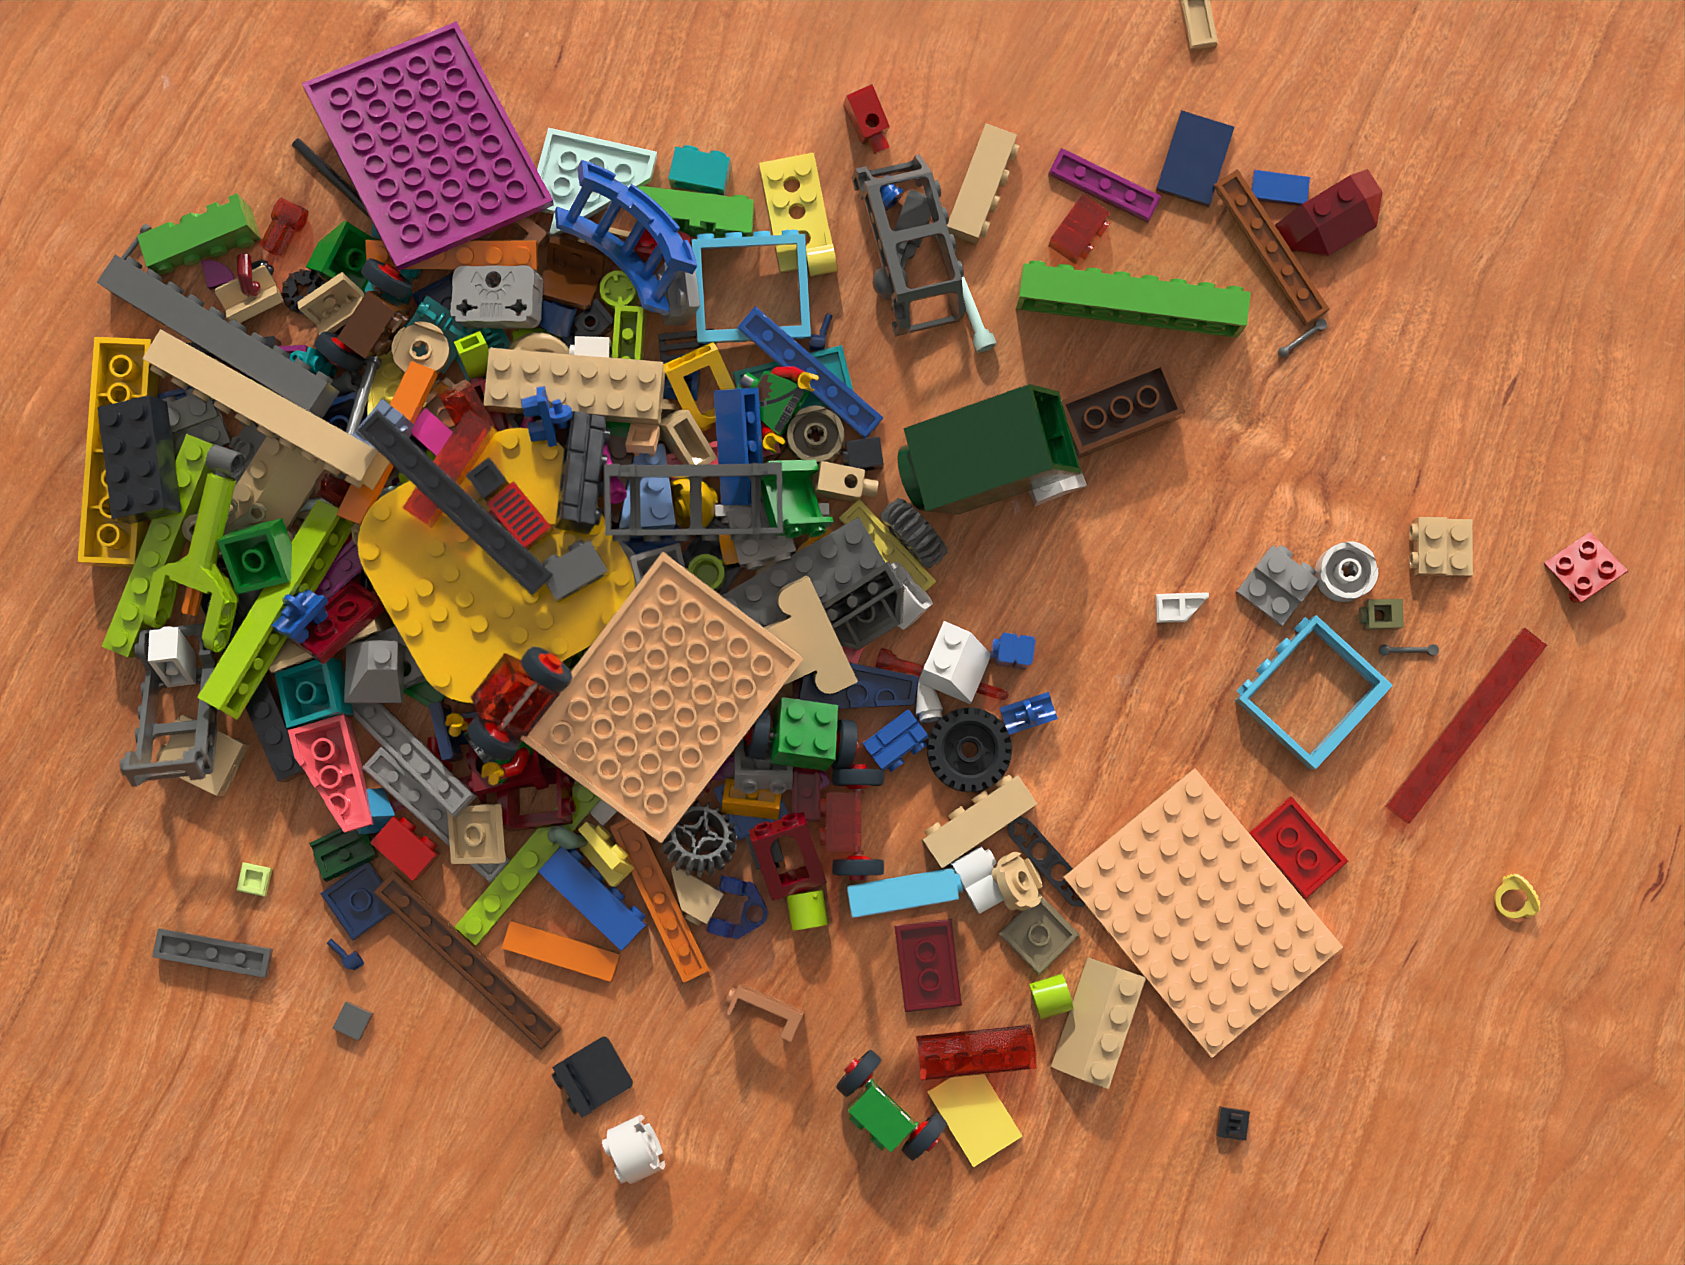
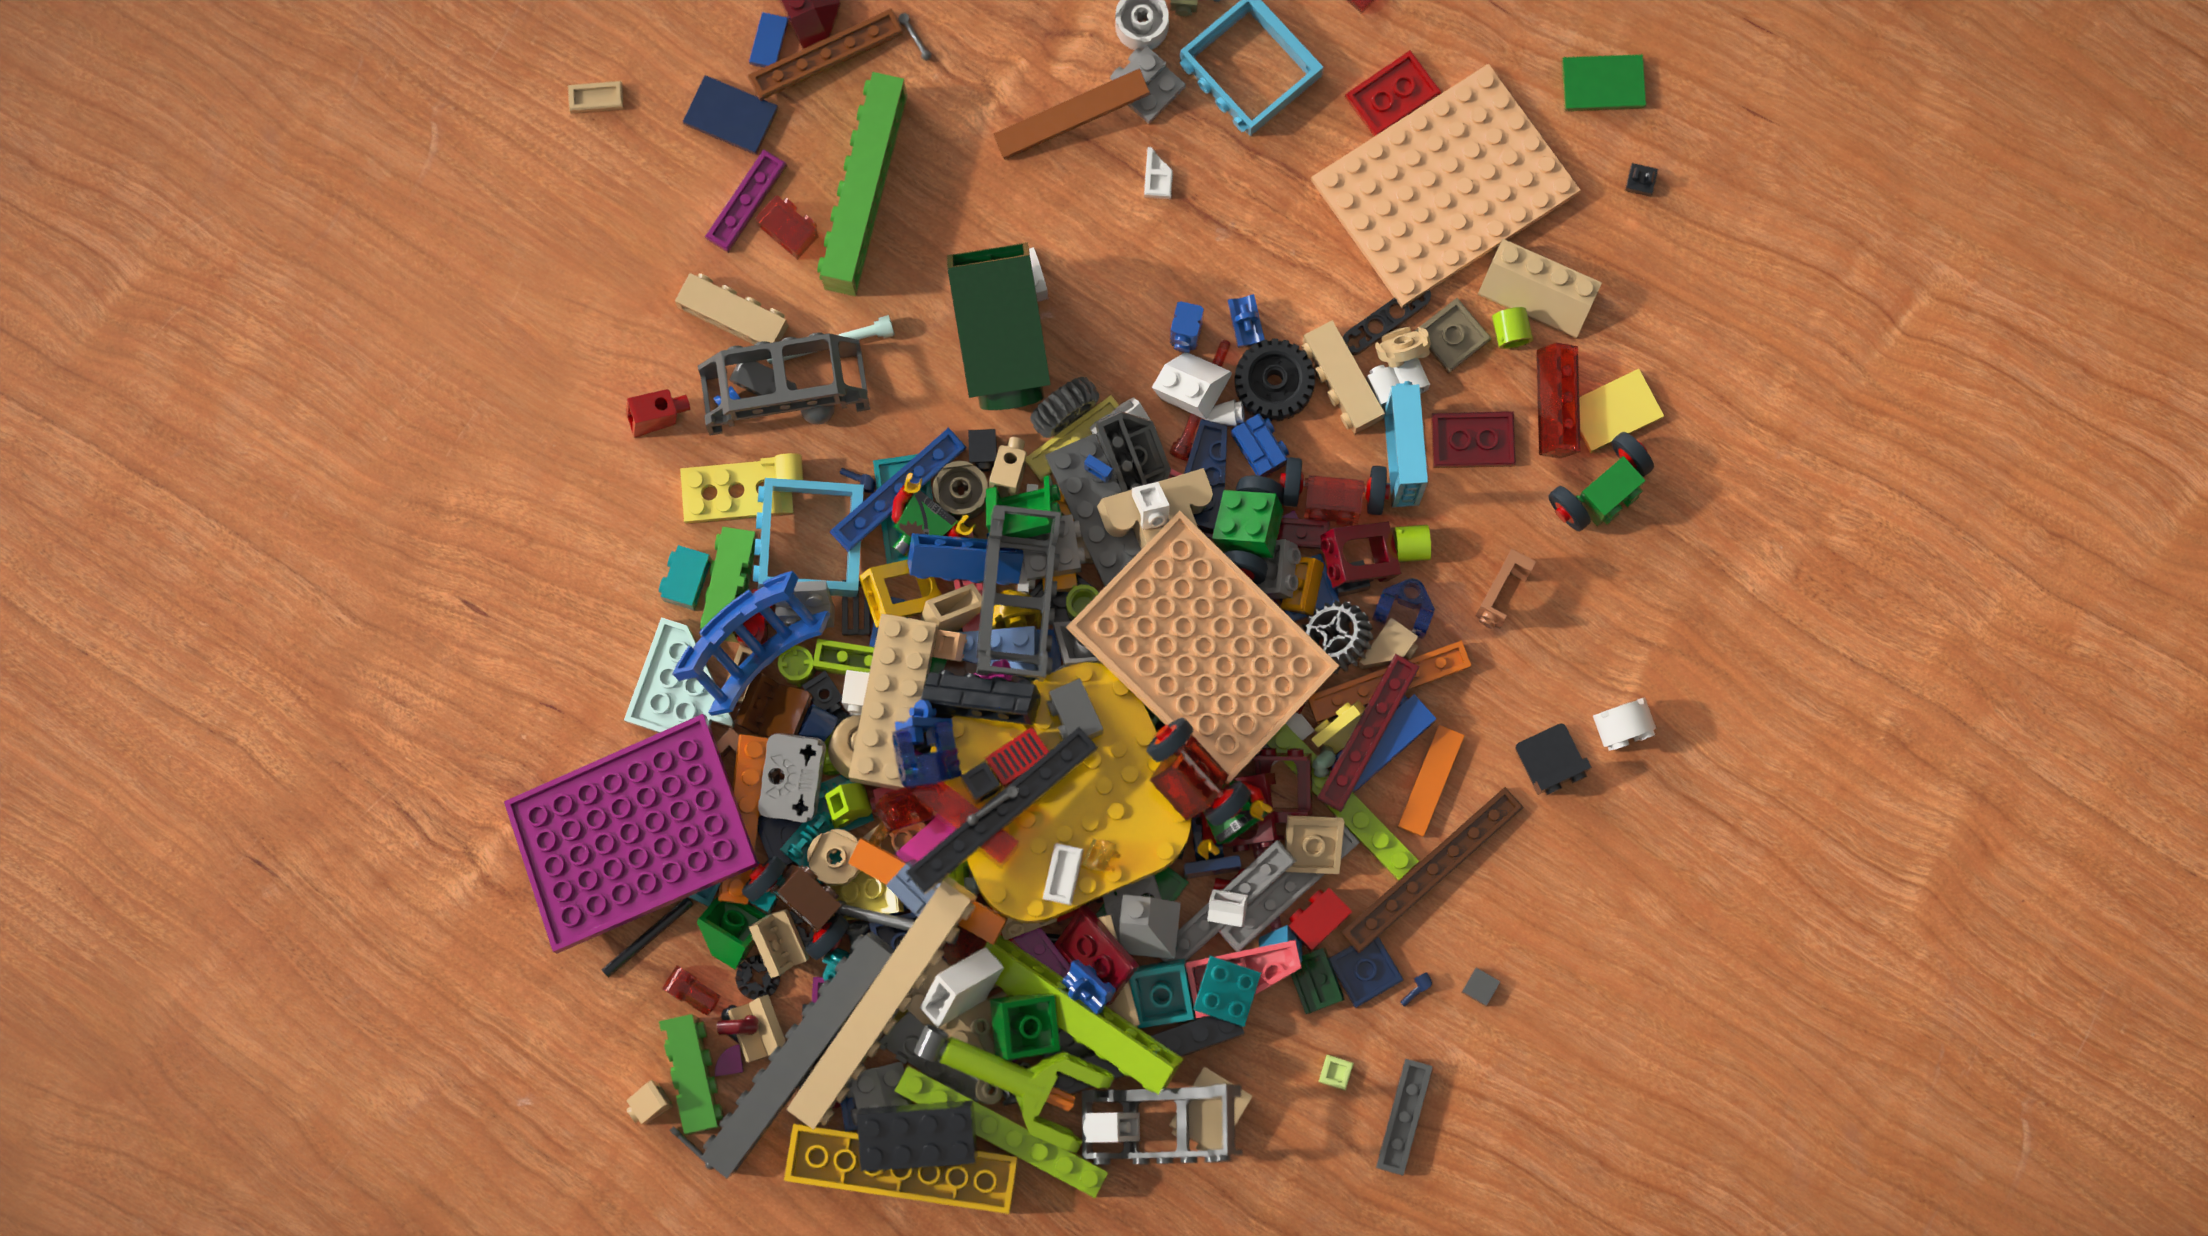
camera: 85 degrees left, 5 degrees down
reddish brown brick [1062,360,1185,459] -> none
none -> tan slope [627,1080,674,1125]
none -> clear blue piece [892,721,962,787]
none -> white brick [920,947,1004,1028]
none -> dark grey hinge [967,786,1018,825]
none -> dark orange tile [993,68,1151,160]
none -> white tile [1043,843,1084,905]
none -> clear yellow tile [1082,839,1121,872]
none -> blue tile [1084,454,1113,483]
none -> white bracket [1132,482,1170,530]
none -> teal hinge [1193,956,1261,1027]
none -> white piece [1207,889,1247,927]
none -> dark red tile [1317,653,1420,812]
none -> green tile [1562,54,1646,111]

